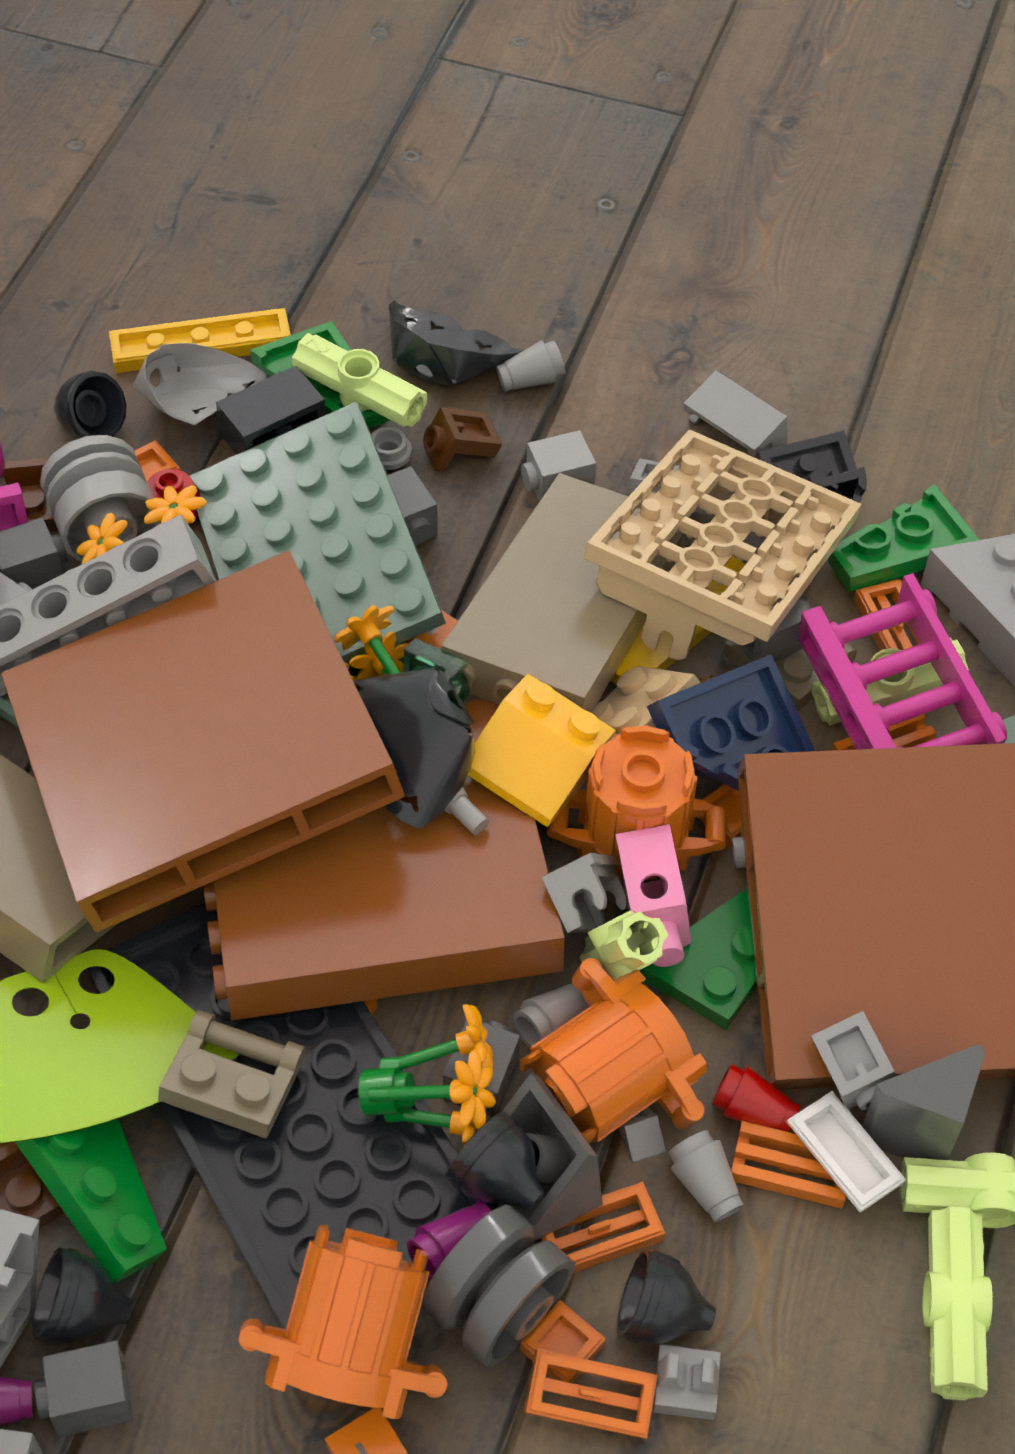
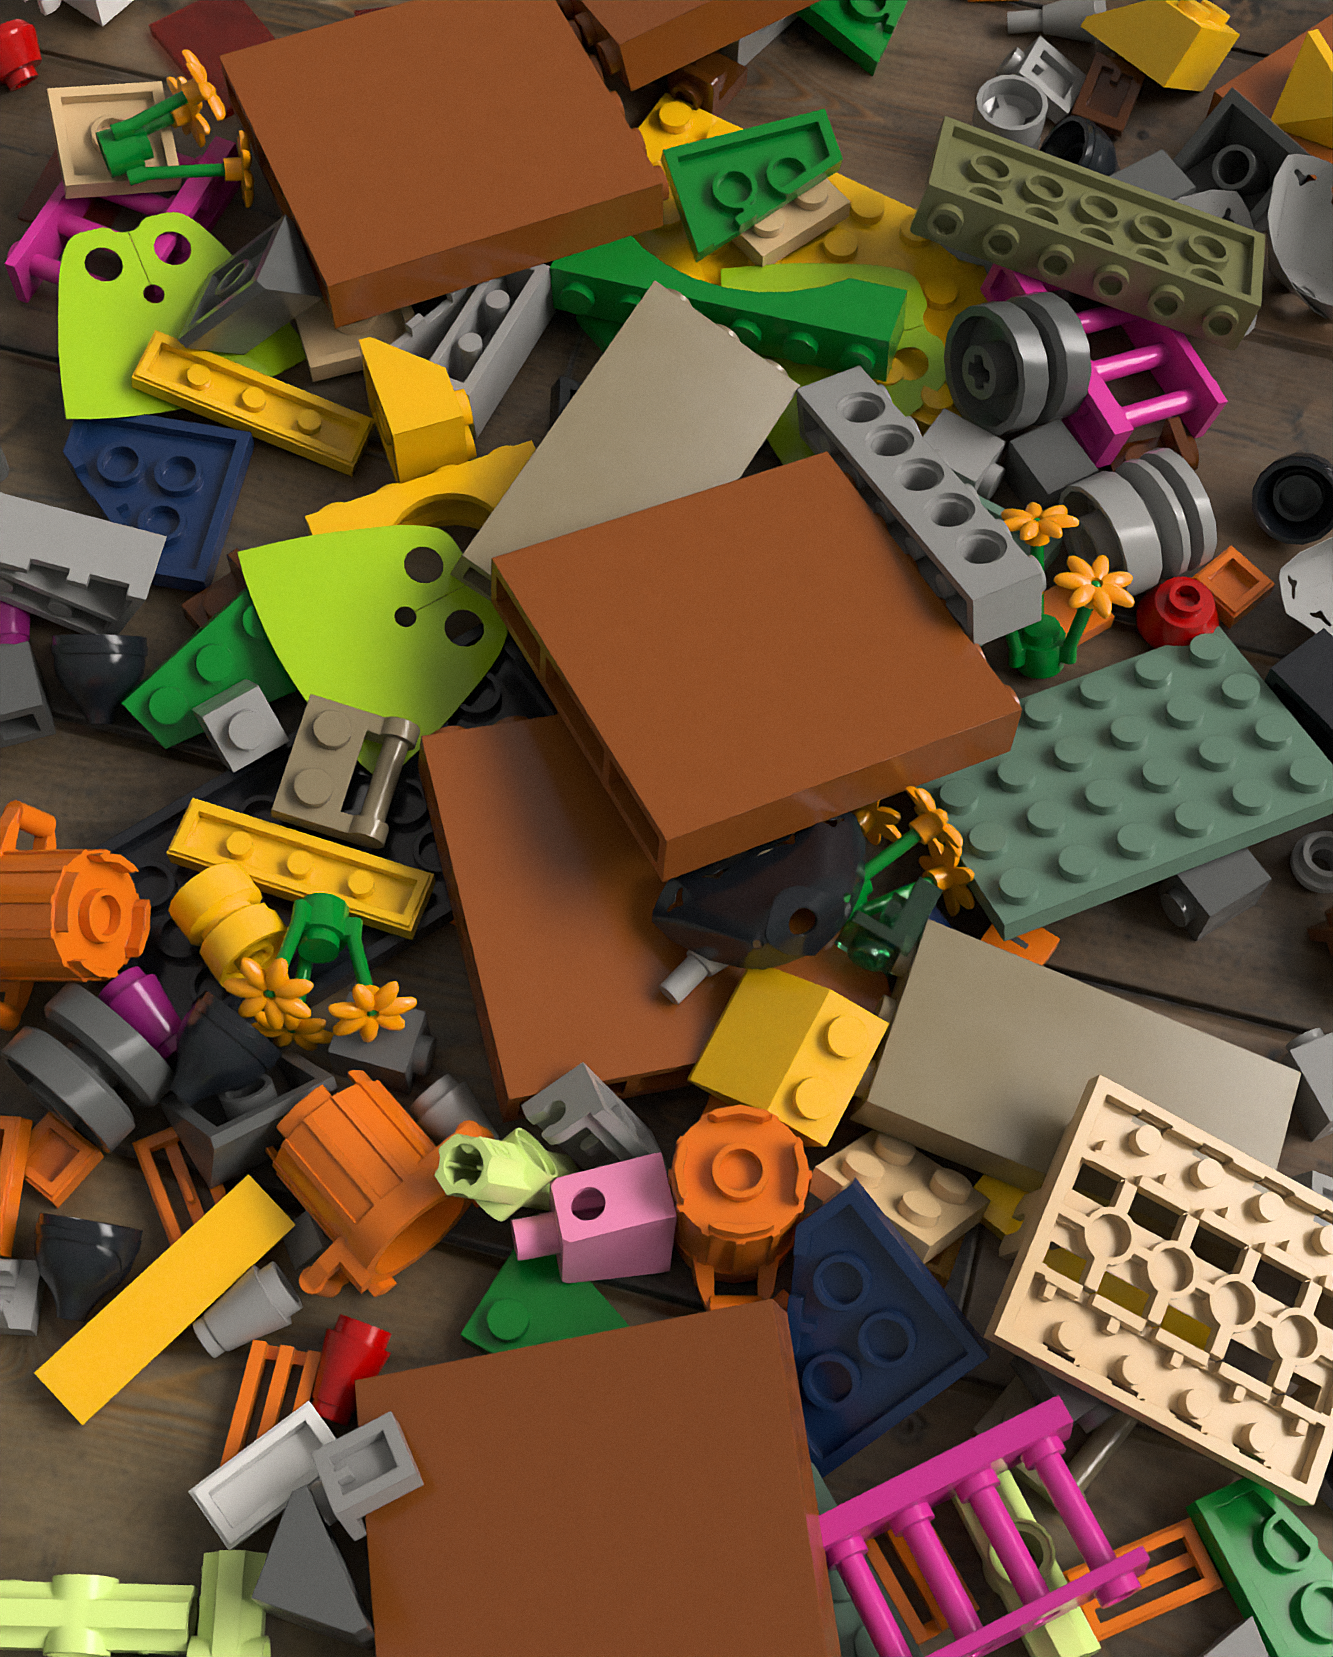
camera: 85 degrees right, 10 degrees up
none -> yellow tile [34,1174,296,1425]
none -> yellow tile [166,798,436,940]
none -> yellow wheel [168,861,288,987]
none -> light grey brick [191,678,289,773]

